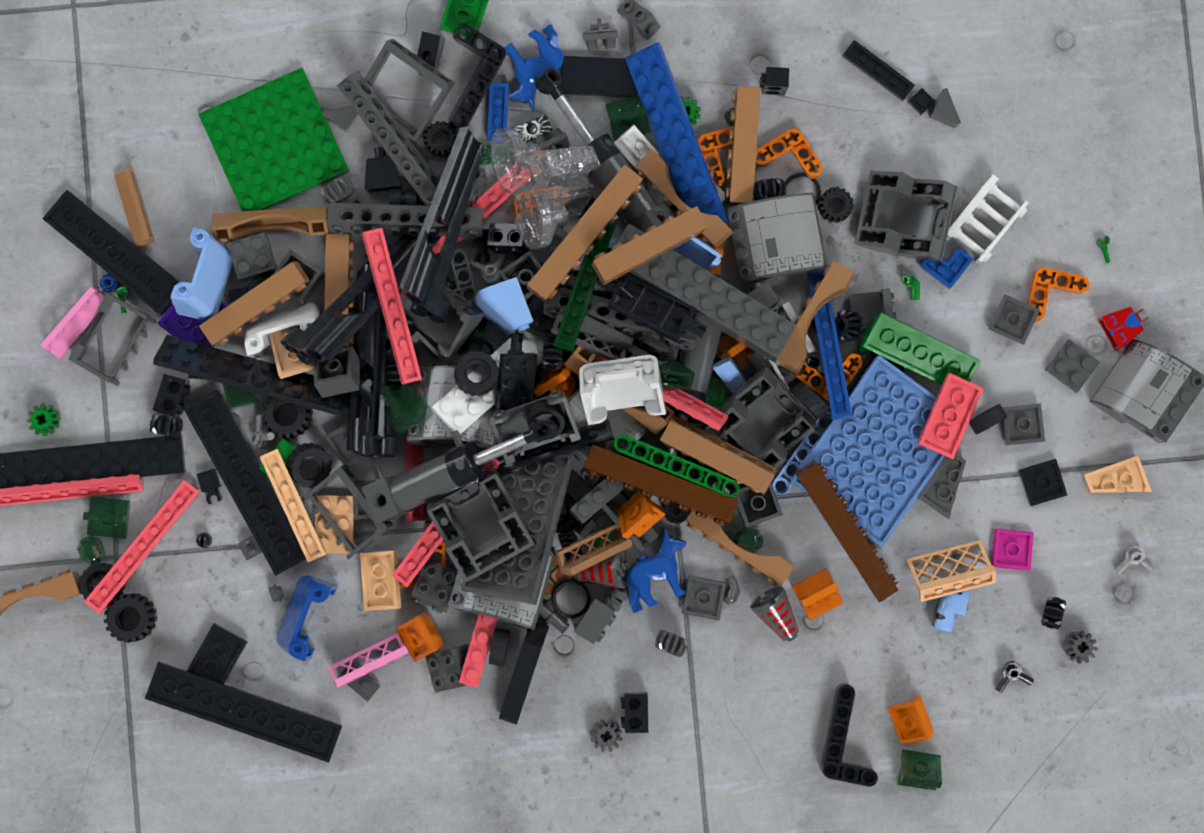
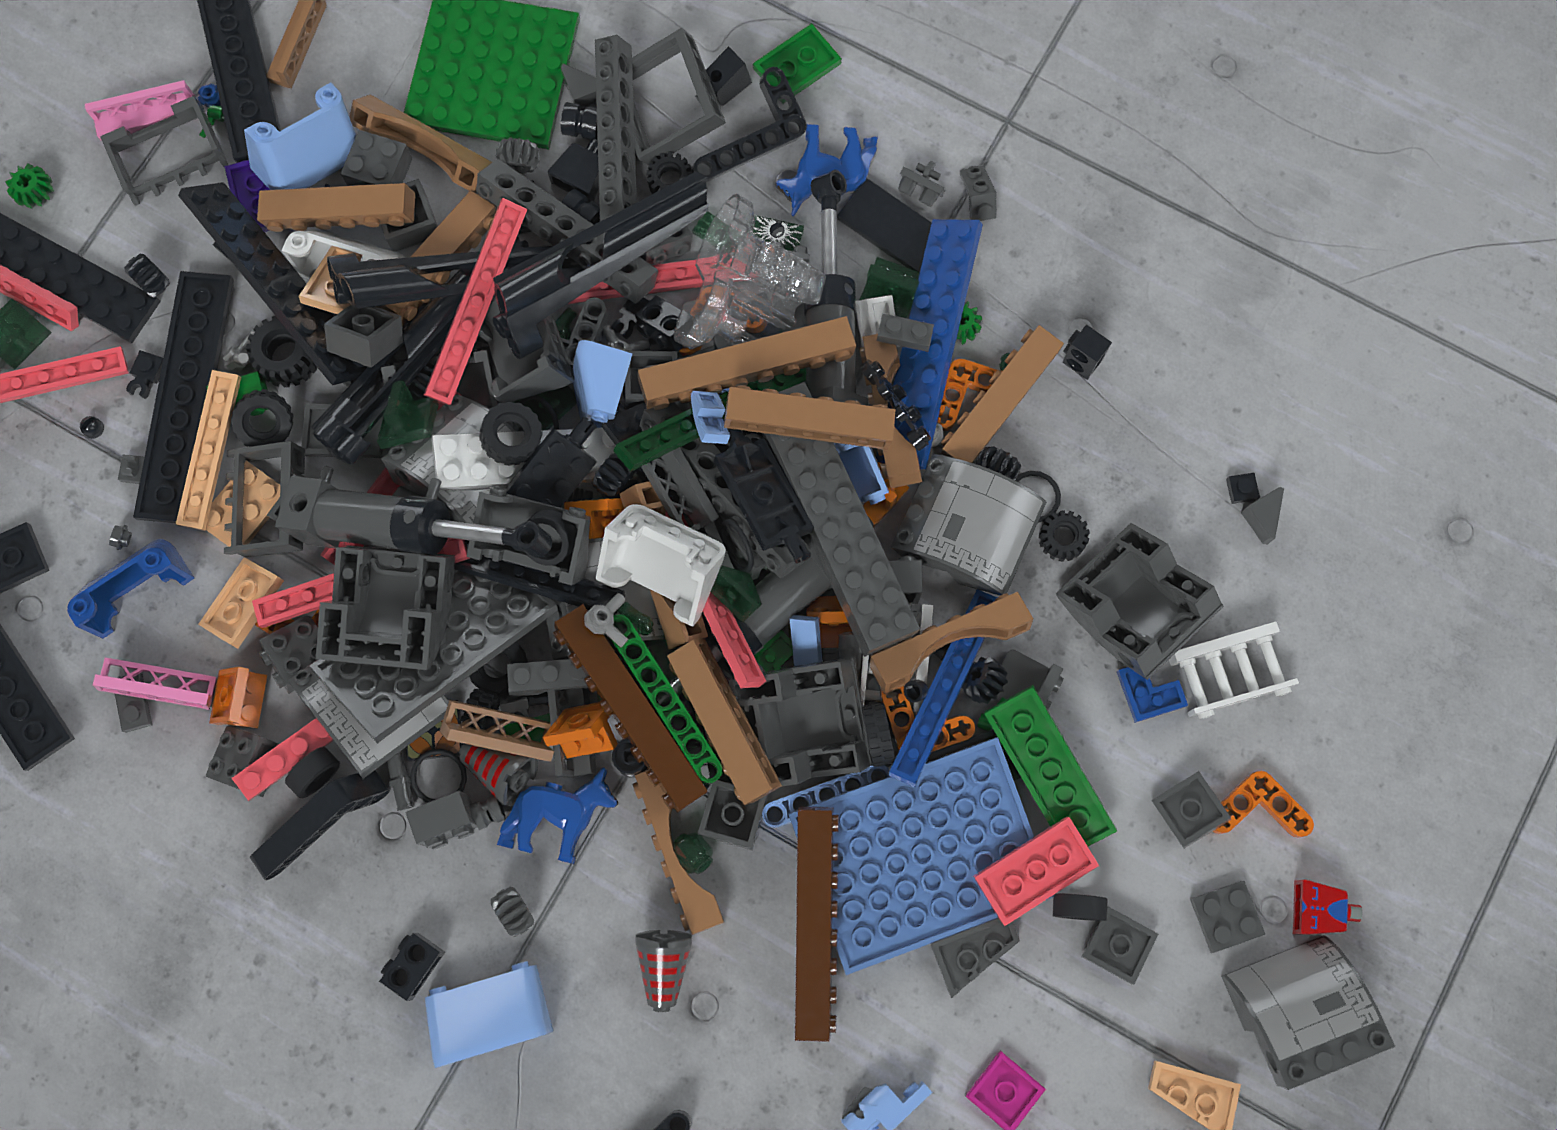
camera: 35 degrees right, 10 degrees down
black brick [153,374,191,418] -> none
clear green slope [223,384,260,410] -> none
blue plate [487,83,509,142] -> none
dark grey gear [590,719,623,752] -> none
dark grey plate [681,575,726,621] -> none
dark grey arm [723,575,740,605] -> none
orange beam [756,128,823,179] -> none
orange bracket [792,568,844,620] -> none
black plate [842,40,915,101] -> none
green arm [901,274,920,300] -> none
light nougat fence [906,540,996,602] -> none
black tile [1018,459,1068,506] -> none
green hand [1097,235,1111,263] -> none
none -> light blue windscreen [425,961,553,1068]
none -> black wheel [561,102,598,140]
none -> light grey piece [584,593,629,648]
none -> clear green arm [618,602,654,635]
none -> light blue slope [691,391,730,444]
none -> black plant [861,359,931,451]
none -> dark grey plate [877,313,934,352]

